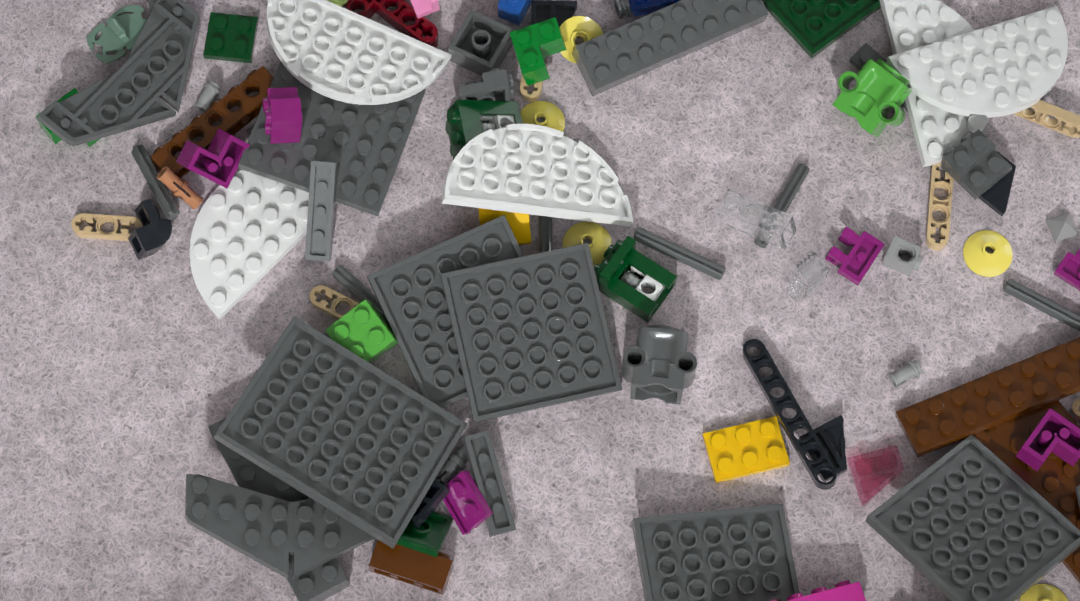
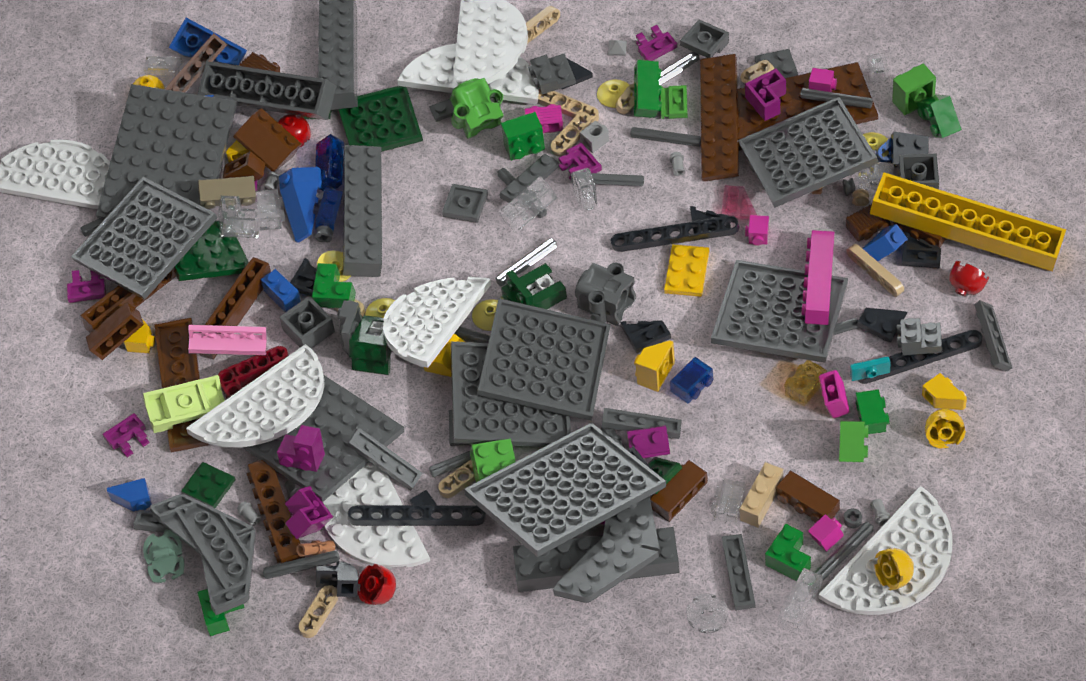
camera: 60 degrees left, 15 degrees down
none -> black beam [348,505,486,526]
none -> red cylinder [357,564,396,605]
none -> black tile [409,490,437,517]
none -> dark grey plate [442,184,488,223]
none -> dark grey plate [500,154,559,206]
none -> green brick [501,112,545,161]
none -> dark pink brick [525,104,563,133]
none -> tan beam [551,112,592,156]
none -> dark grey axle [571,172,644,186]
none -> tan beam [616,84,634,114]
none -> black wing [620,320,671,353]
none -> dark grey axle [630,127,701,147]
none -> green brick [634,60,662,118]
none -> yellow slope [634,340,675,392]
none -> bright green plate [661,85,688,119]
none -> clear blue brick [670,357,714,404]
none -> dark pink brick [745,215,769,246]

